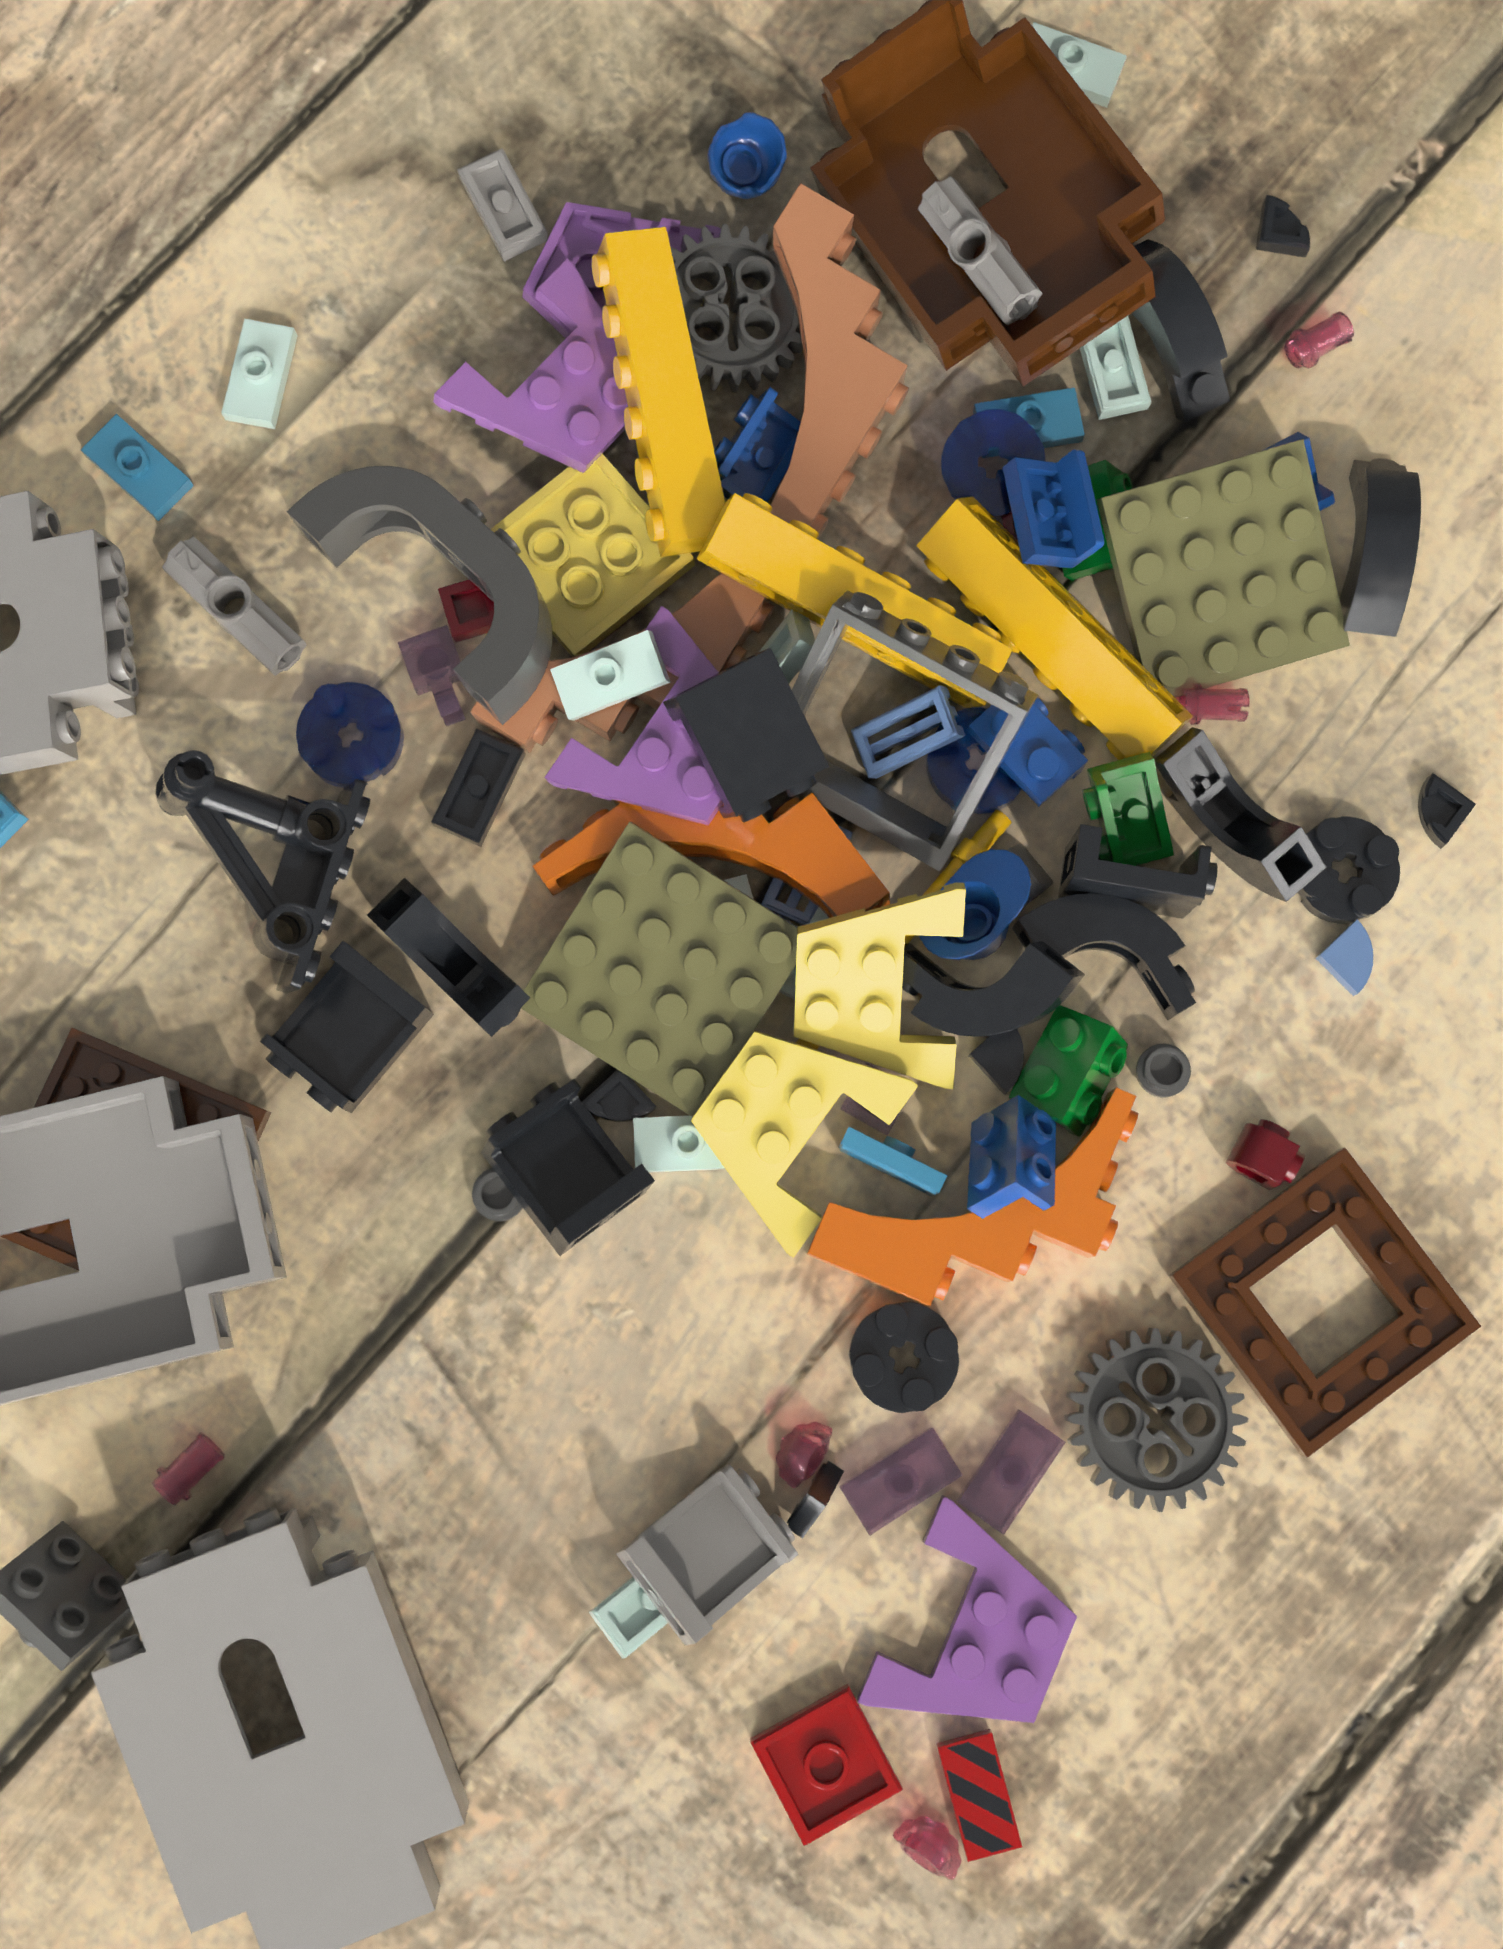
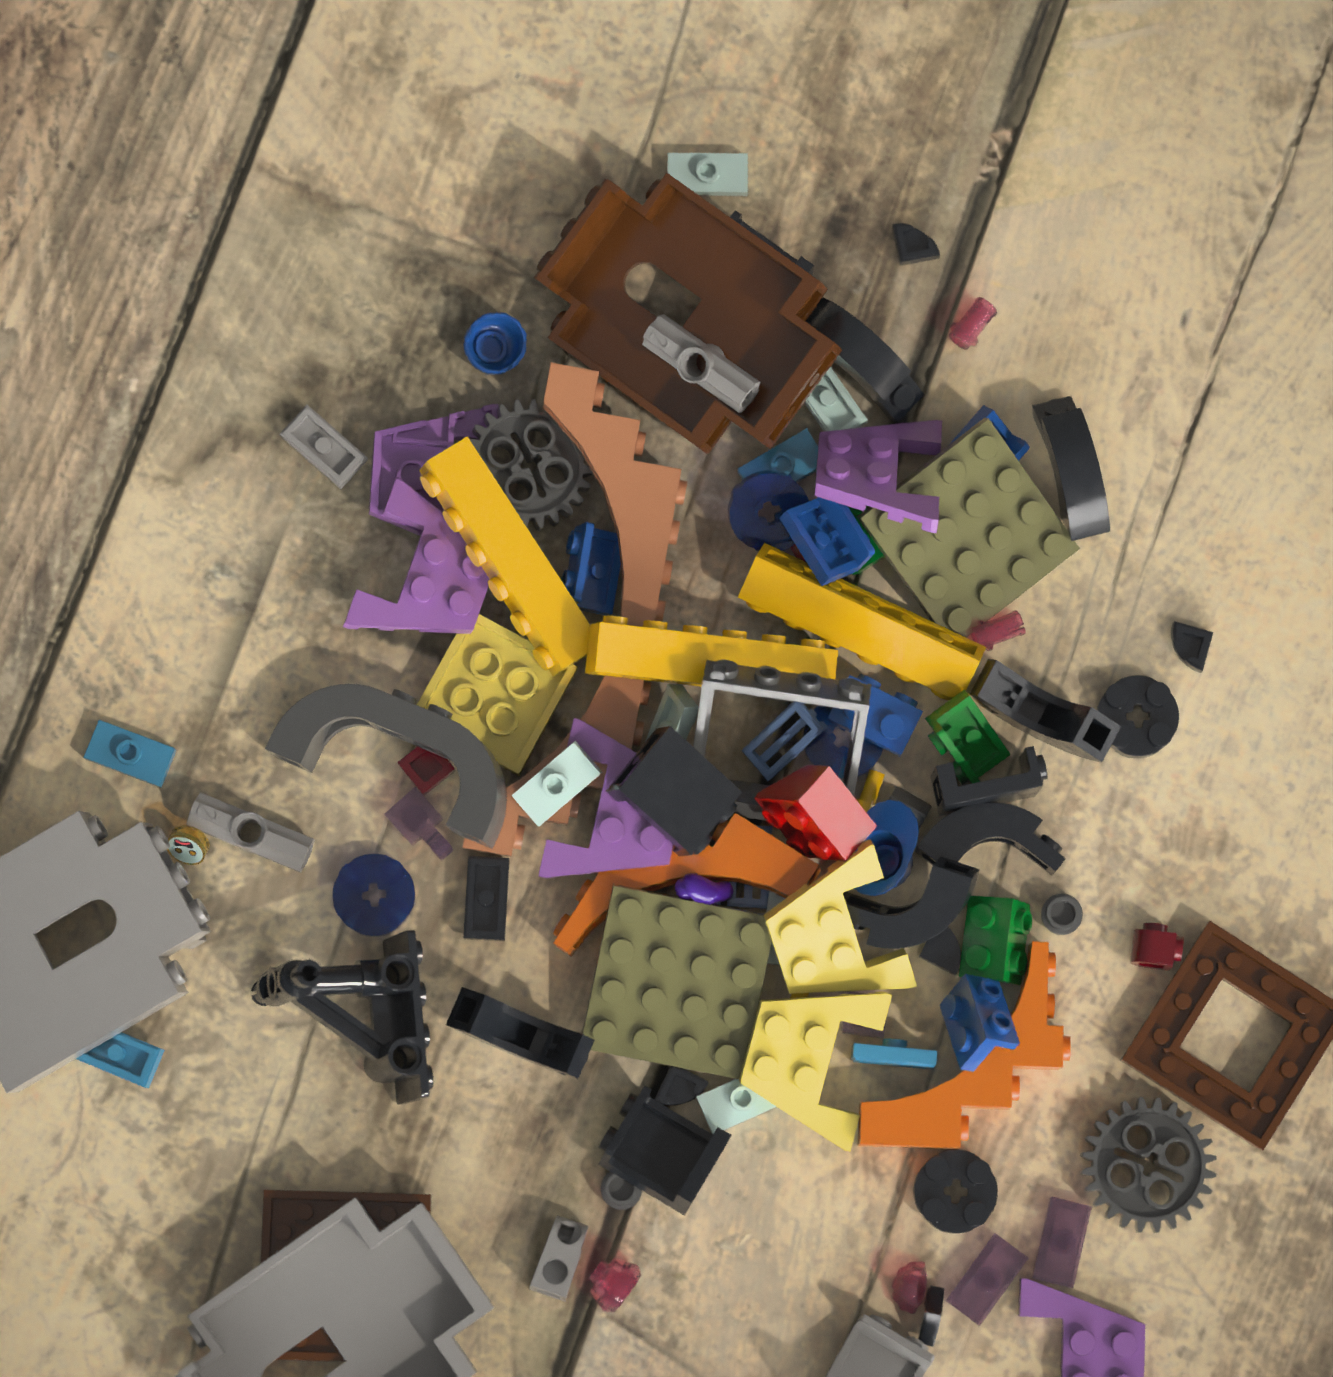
camera: 25 degrees left, 0 degrees up
light aqua plate [221,319,298,429] -> none
black panel [260,940,434,1113] -> none
medium blue tile [1316,919,1374,996] -> none
none -> tile [167,825,210,865]
none -> light grey leg [530,1215,589,1302]
none -> clear pink cone [588,1258,642,1313]
none -> dark purple arm [675,873,734,905]
none -> red slope [754,765,877,861]
none -> medium lavender wing [814,420,942,533]

